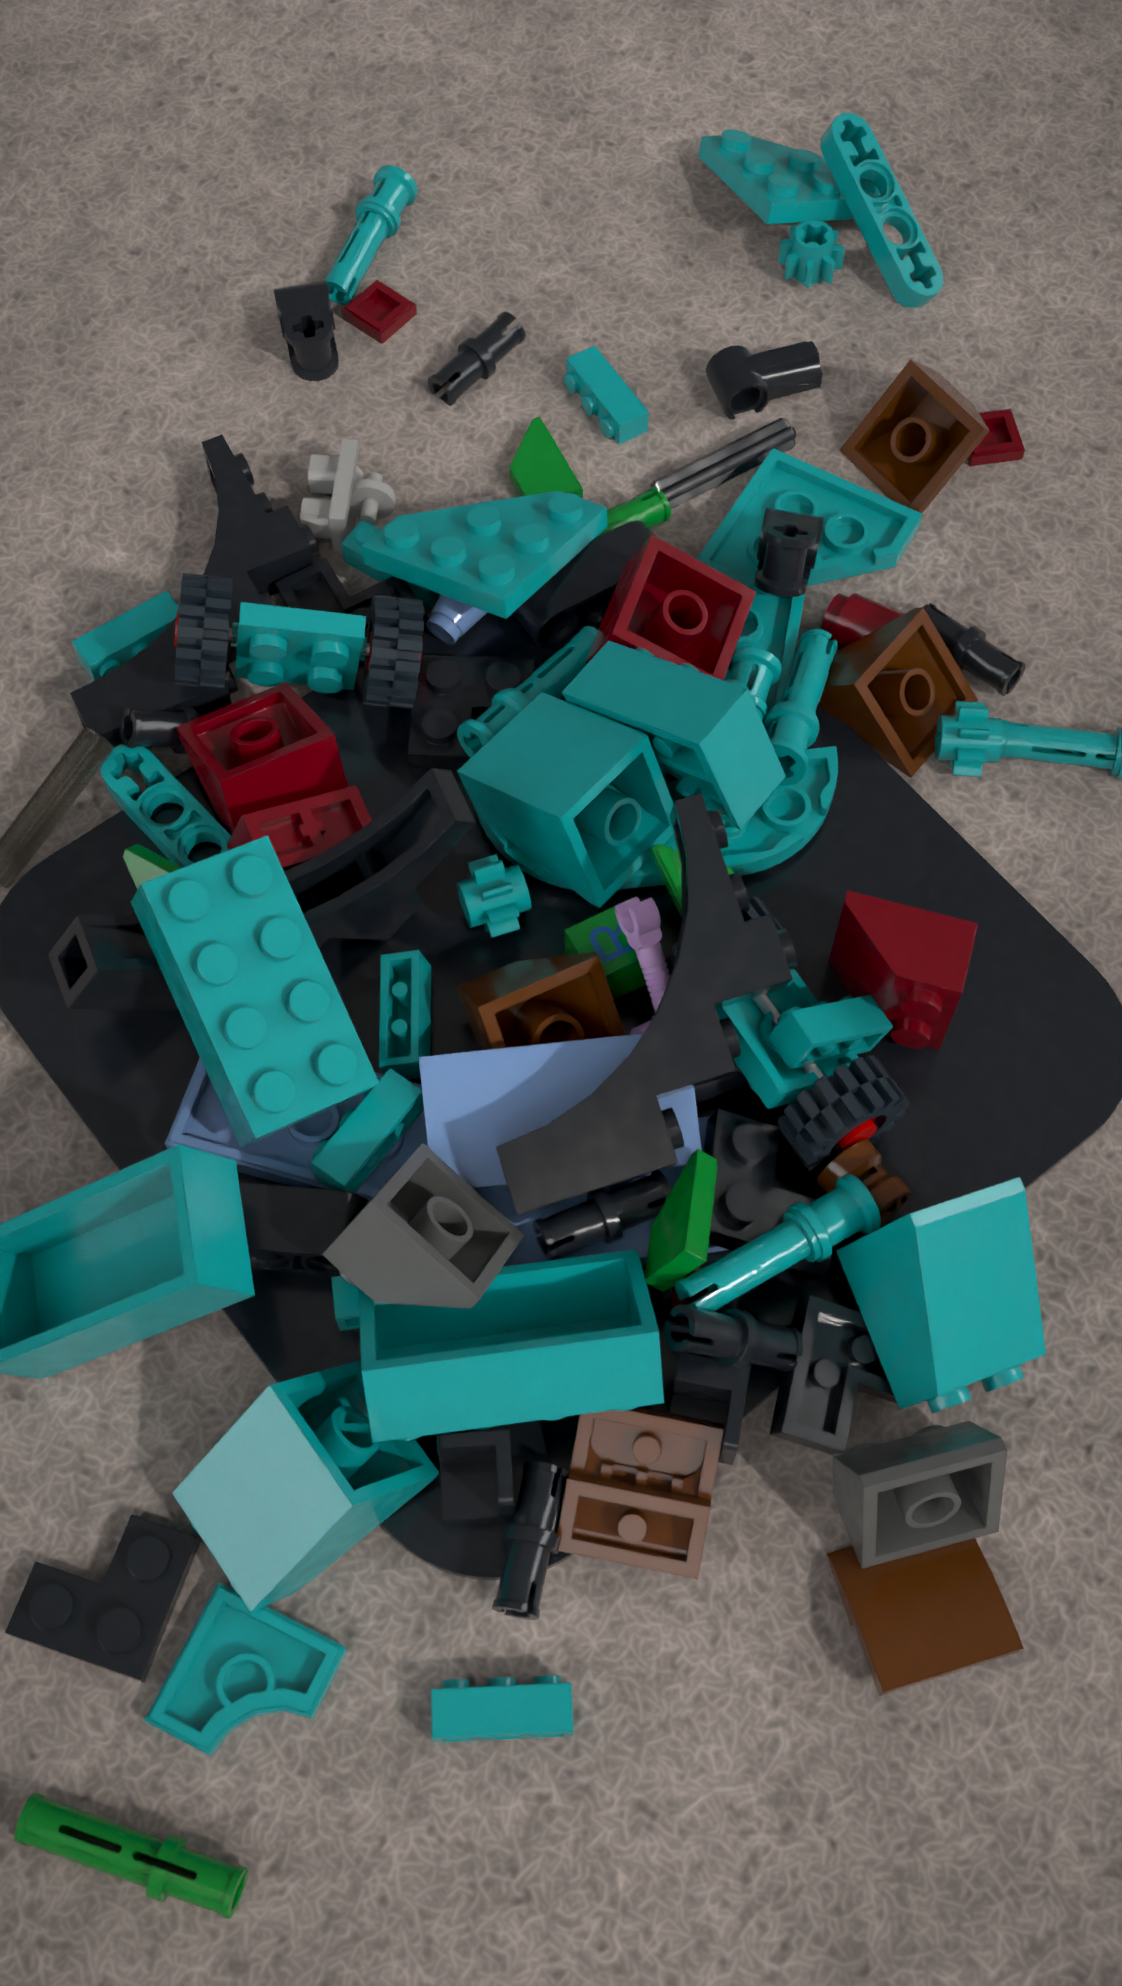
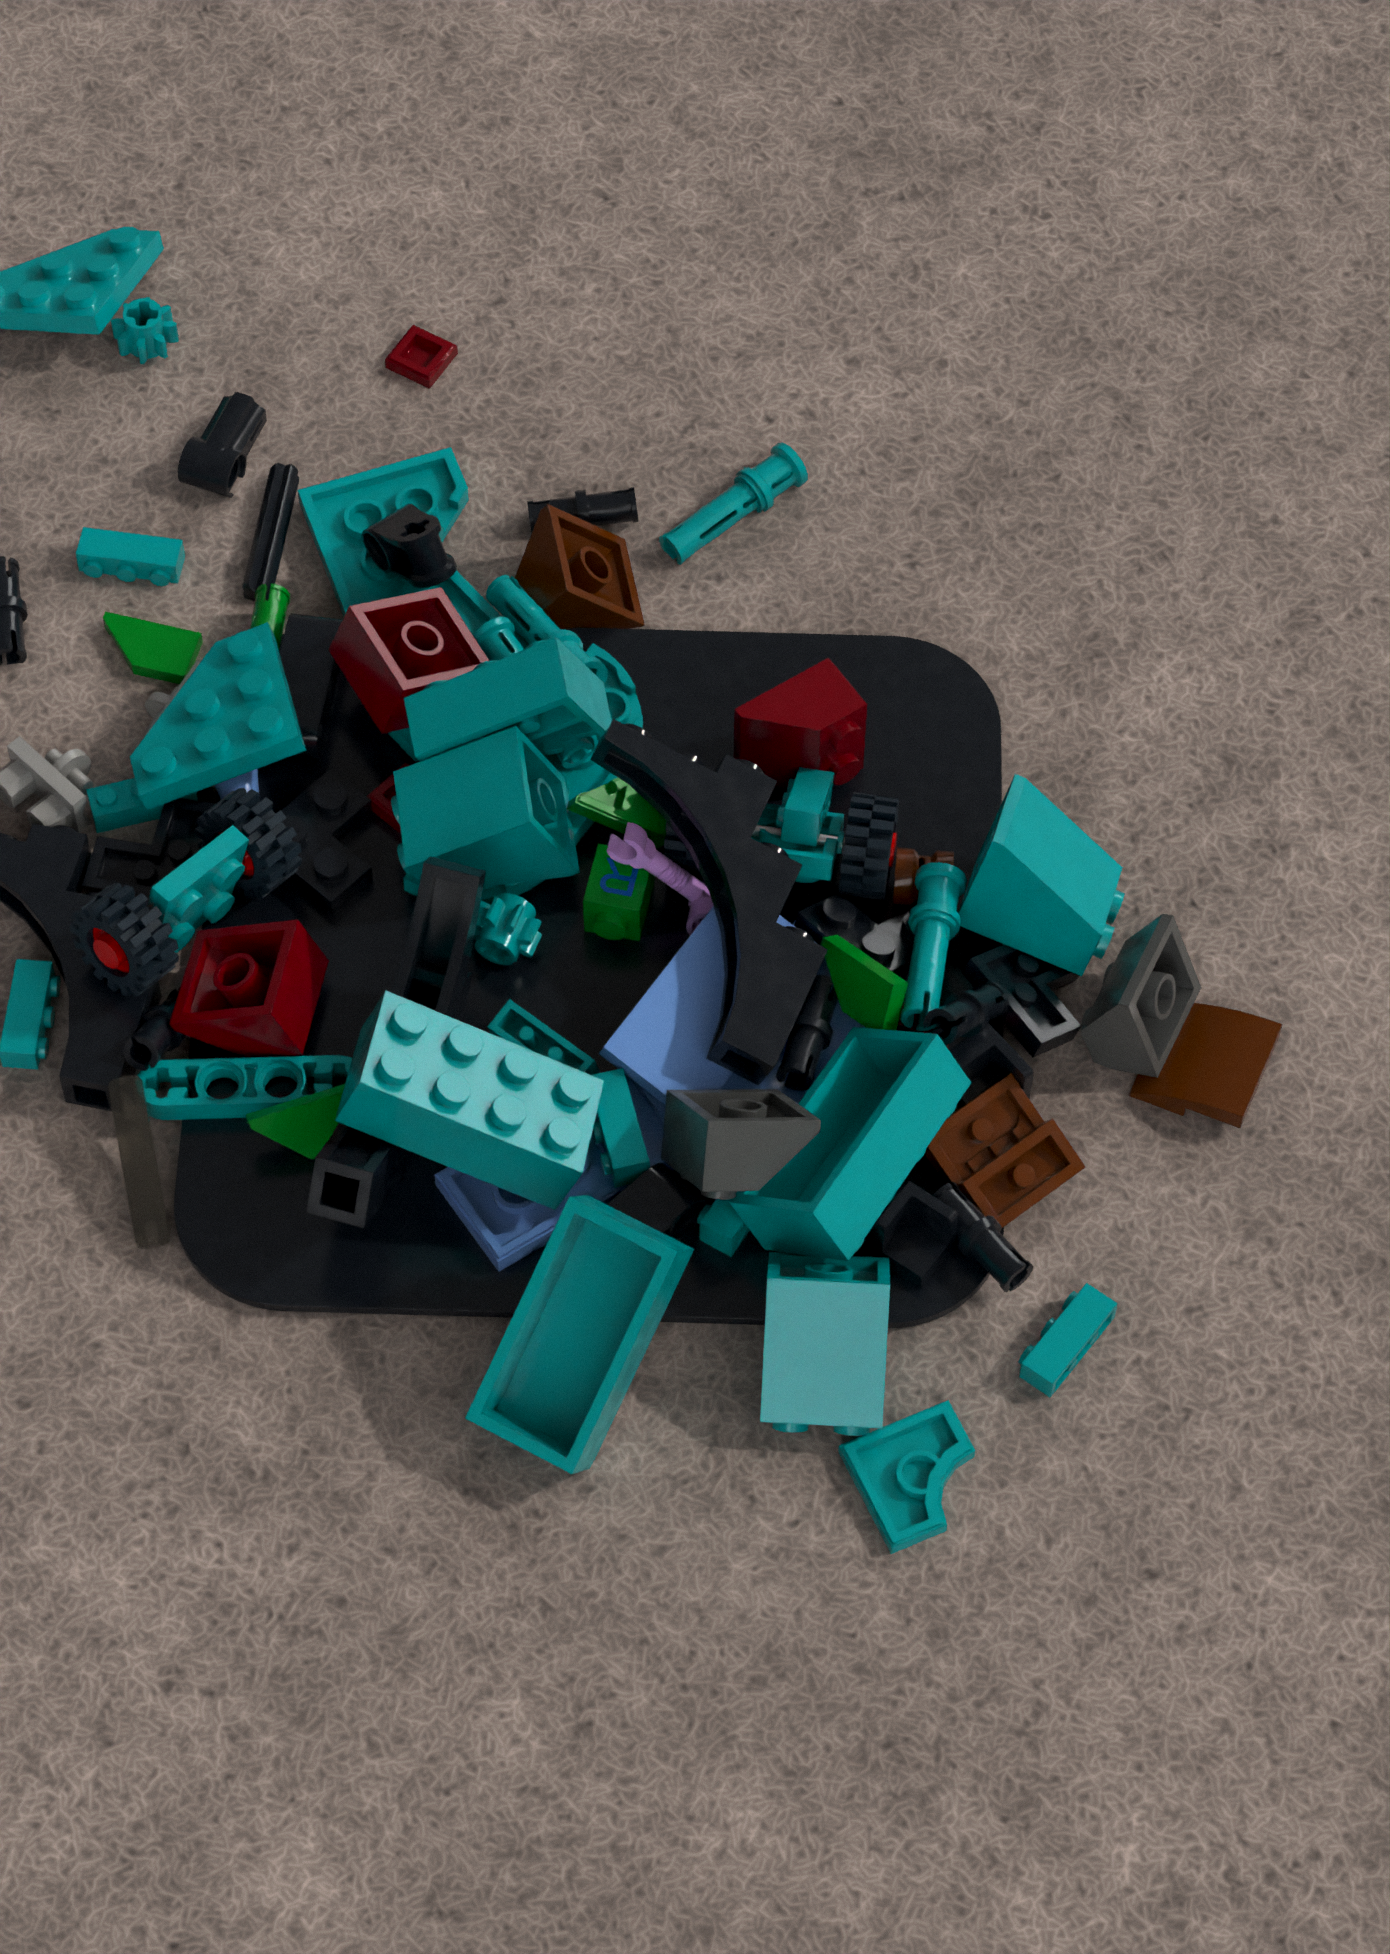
camera: 50 degrees left, 5 degrees down
black plate [5,1514,201,1683] -> none
green pin [14,1793,248,1919] -> none
dark red hinge [227,785,372,871] -> none
teal pin [457,626,598,758] -> none
reddish brown slope [457,952,625,1050] -> none
teal beam [820,113,943,308] -> none
dark red brick [820,593,905,650] -> none
reddish brown slope [840,359,989,513] -> none
teal gear [935,701,1003,777] -> none

